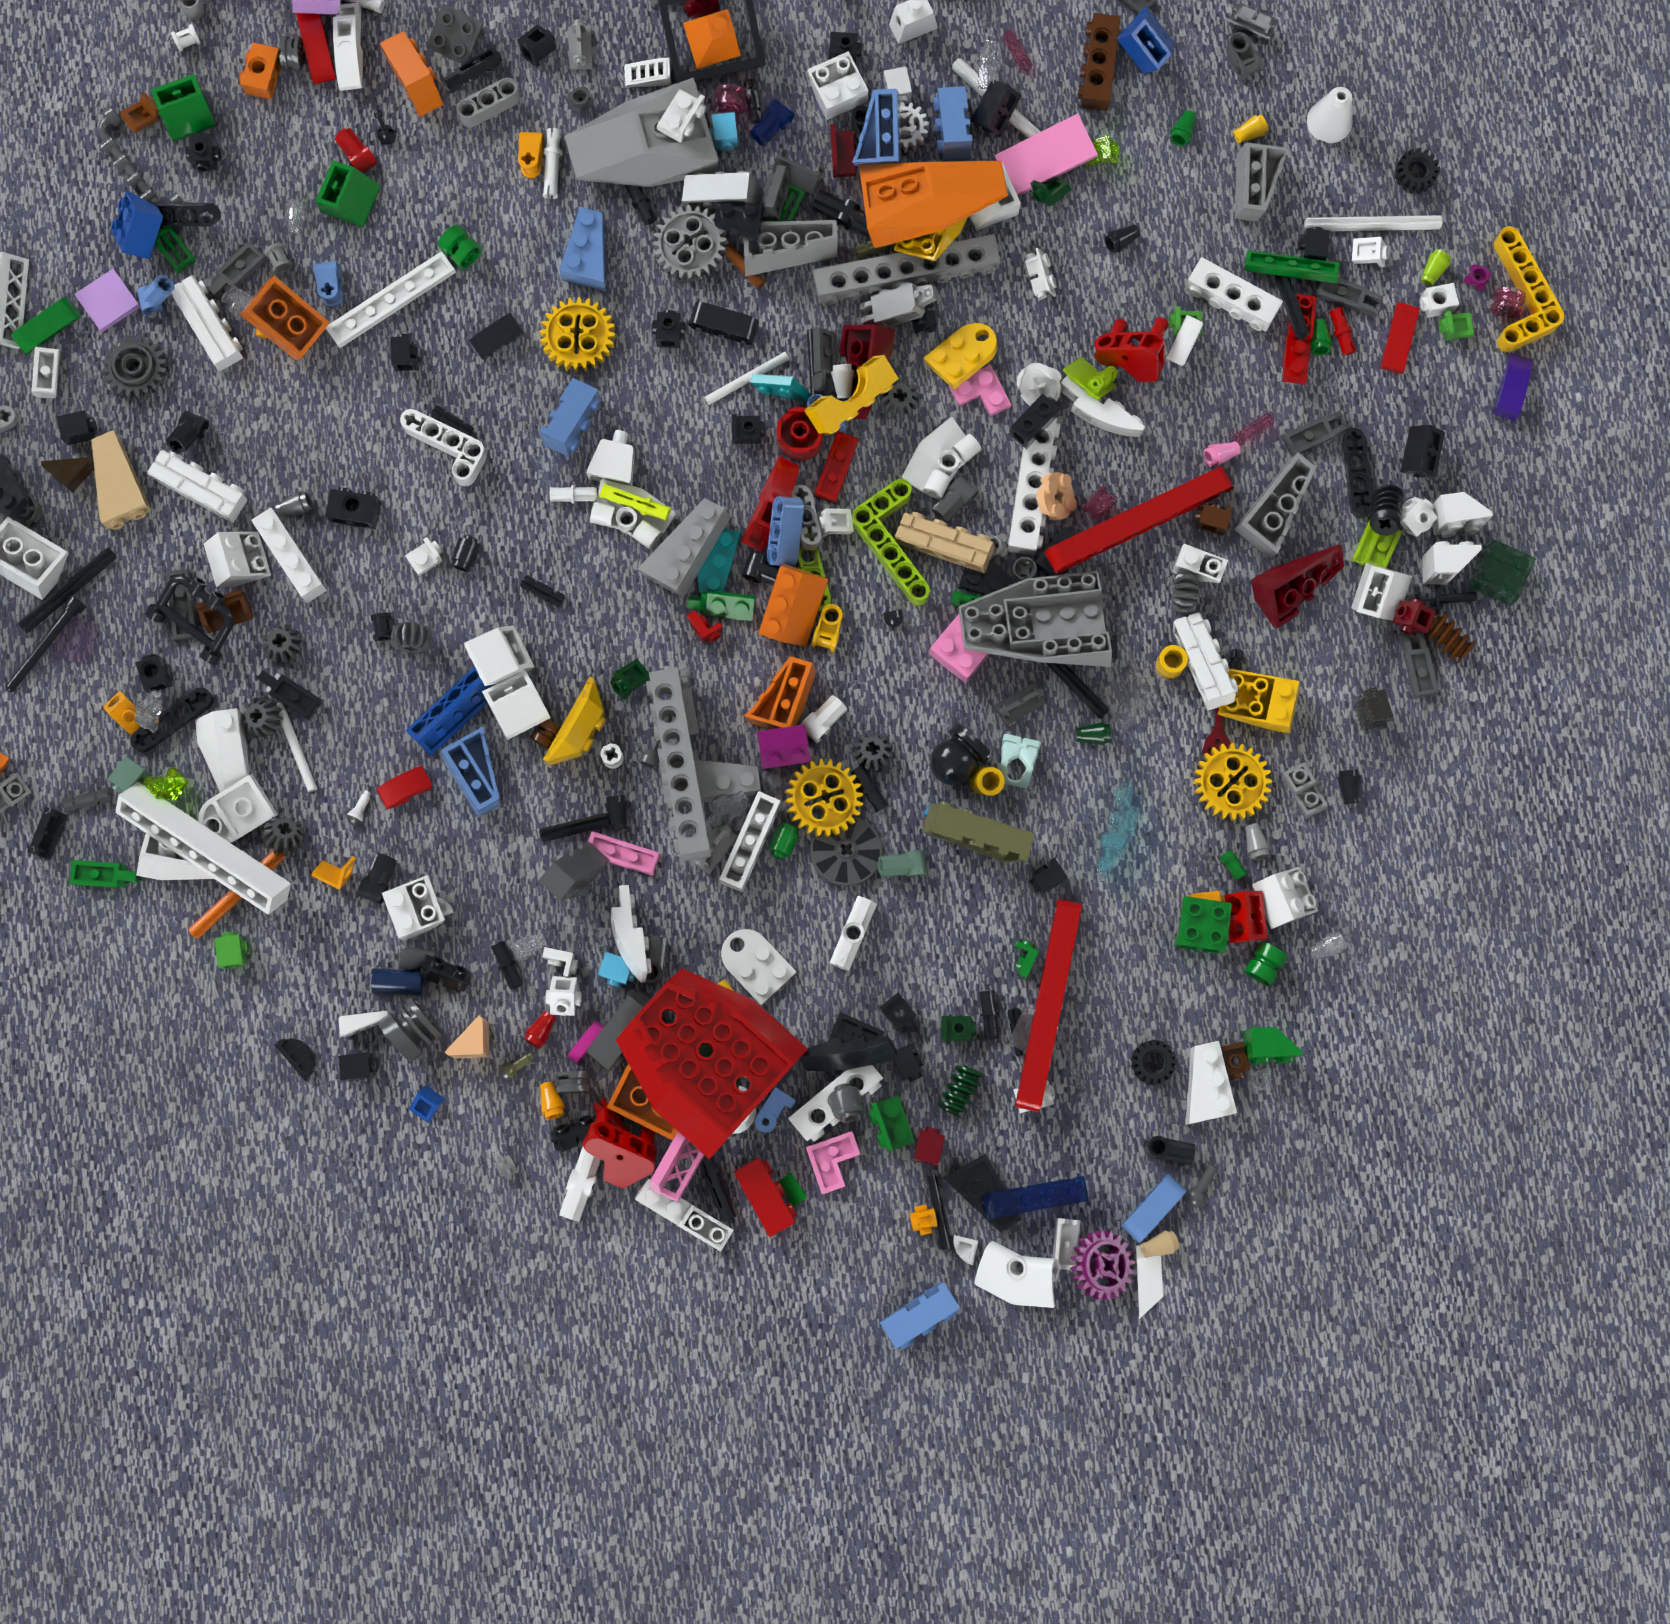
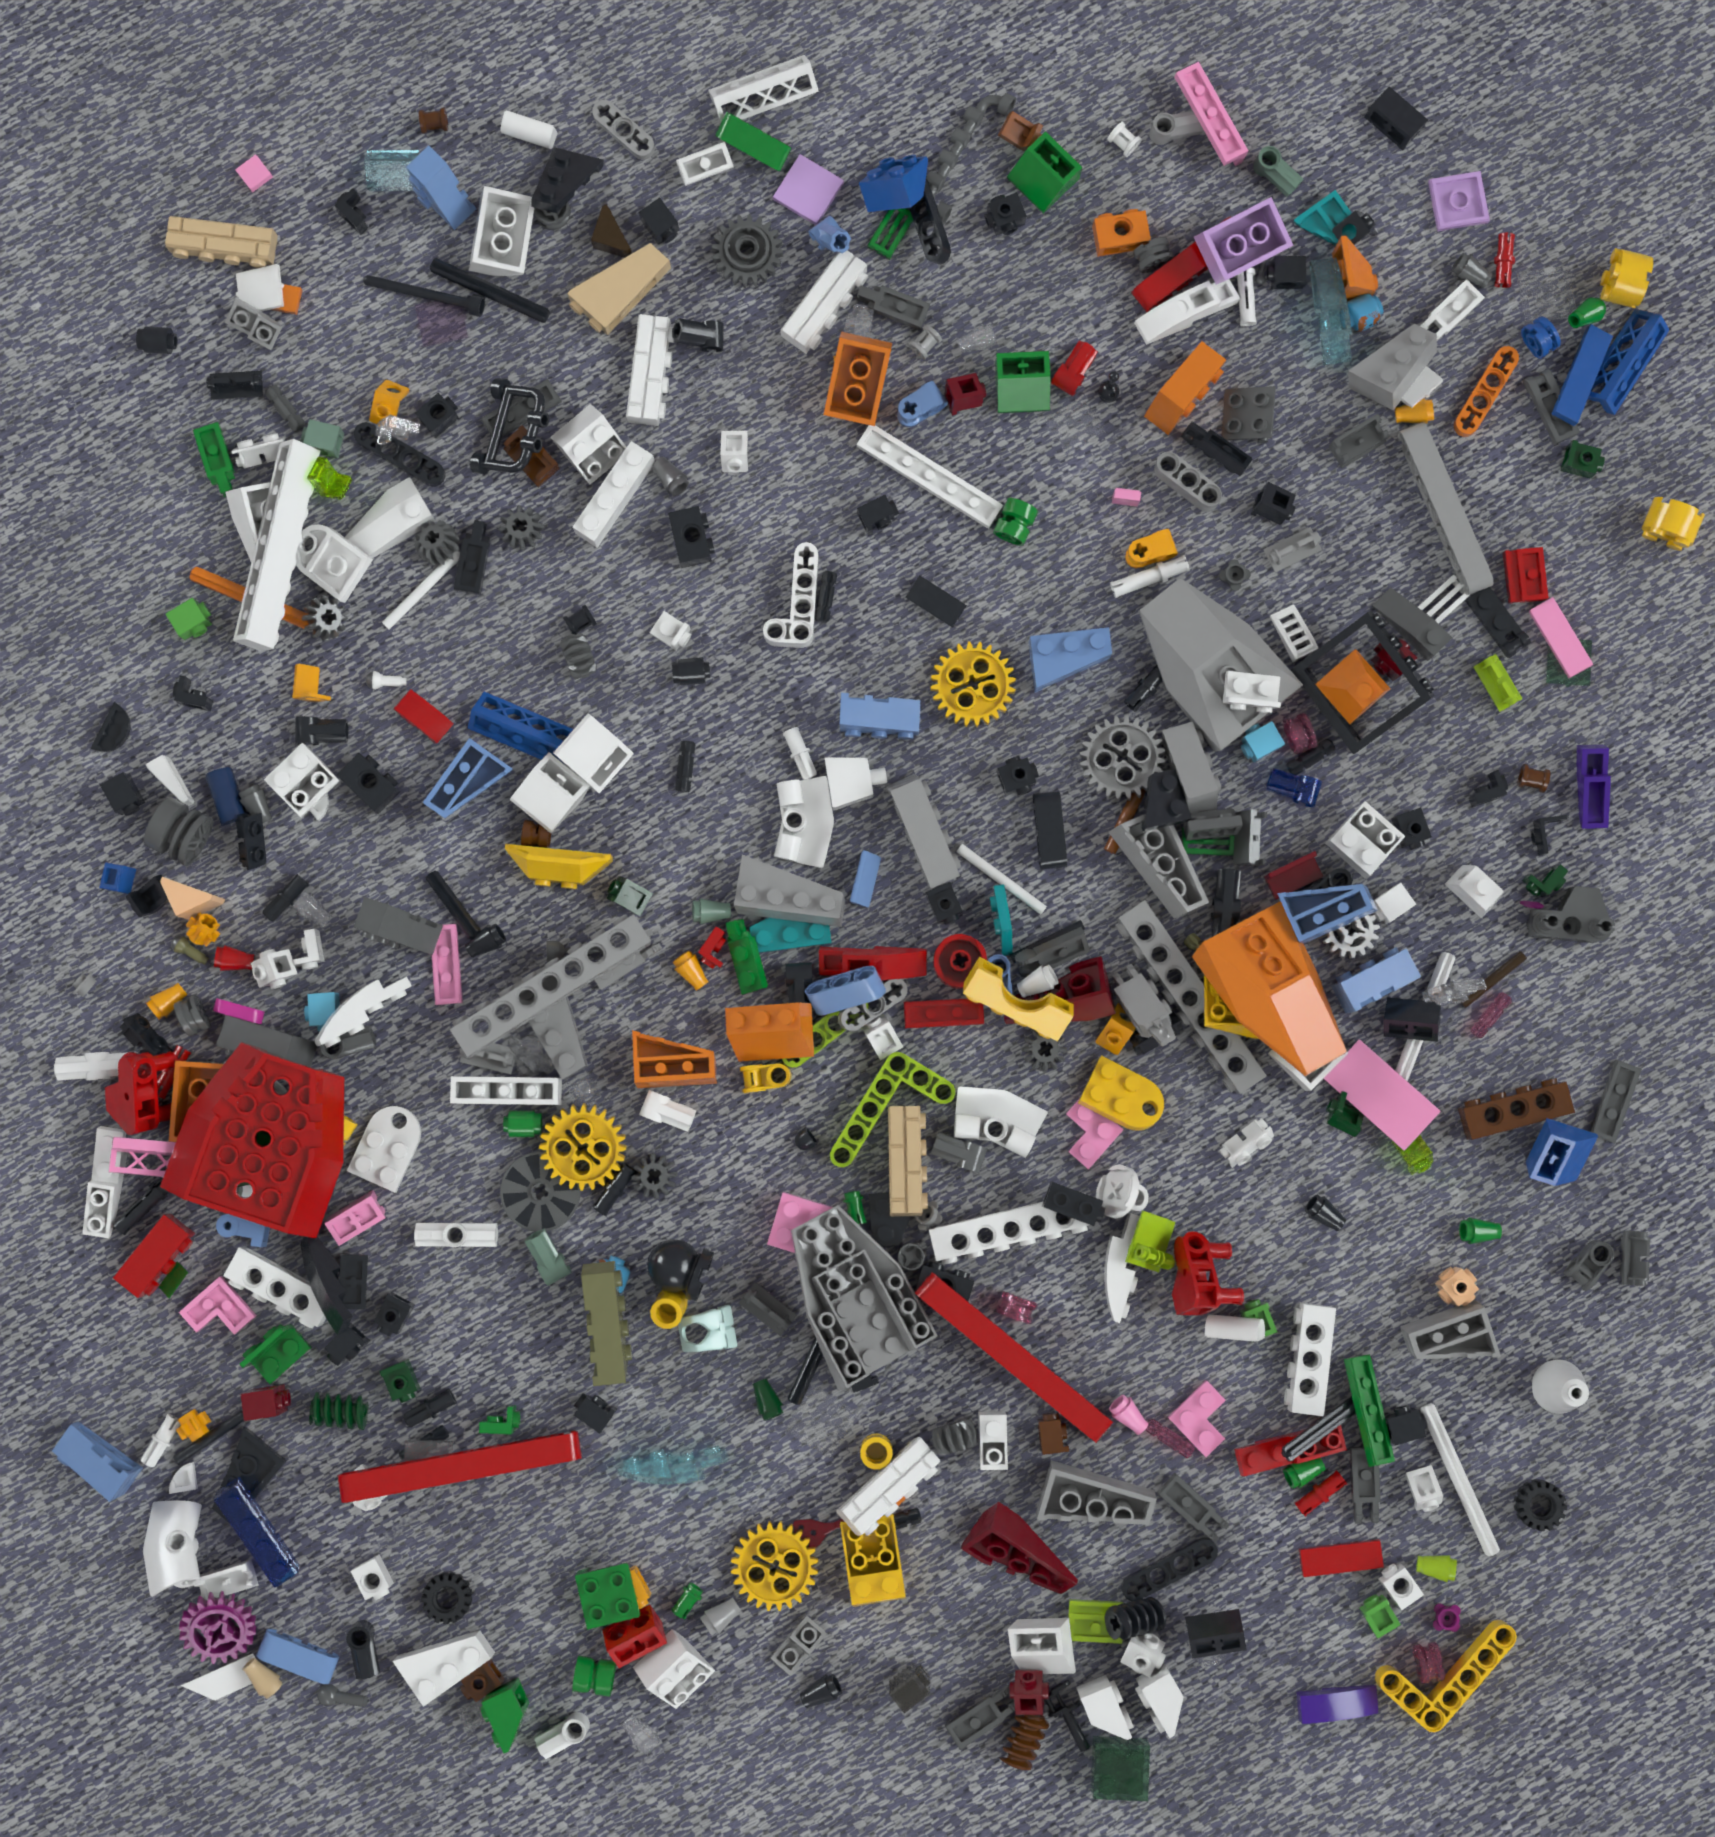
camera: 70 degrees right, 5 degrees up
neon yellow pin [600,483,671,521] -> none
white bush [600,743,624,769] -> none
magenta slope [757,724,811,769] -> none
dark grey head [829,1083,864,1122] -> none
light nougat plate [1037,472,1077,520] -> none
yellow cone [1232,114,1269,144] -> none
none -> black bracket [126,874,169,917]
none -> white axle [141,1414,180,1467]
none -> black bracket [173,675,213,711]
none -> light orange gear [186,913,220,947]
none -> white hinge [231,433,286,469]
none -> bright pink hinge [325,1190,385,1246]
none -> black brick [337,752,400,814]
none -> white brick [351,1554,394,1600]
none -> white piece [534,1712,590,1759]
none -> light orange cone [672,950,709,991]
none -> sand green cone [692,898,731,925]
none -> white bracket [721,431,748,473]
none -> medium blue slope [850,850,881,908]
none -> light grey wedge [885,774,961,888]
none -> dark red brick [944,373,986,415]
none -> light orange bracket [1095,1003,1135,1055]
none -> bright pink tile [1112,488,1141,507]
none -> bright pink plate [1168,1380,1226,1457]
none -> light nougat brick [1435,1267,1479,1306]
none -> dark brown bar [1459,951,1527,1009]

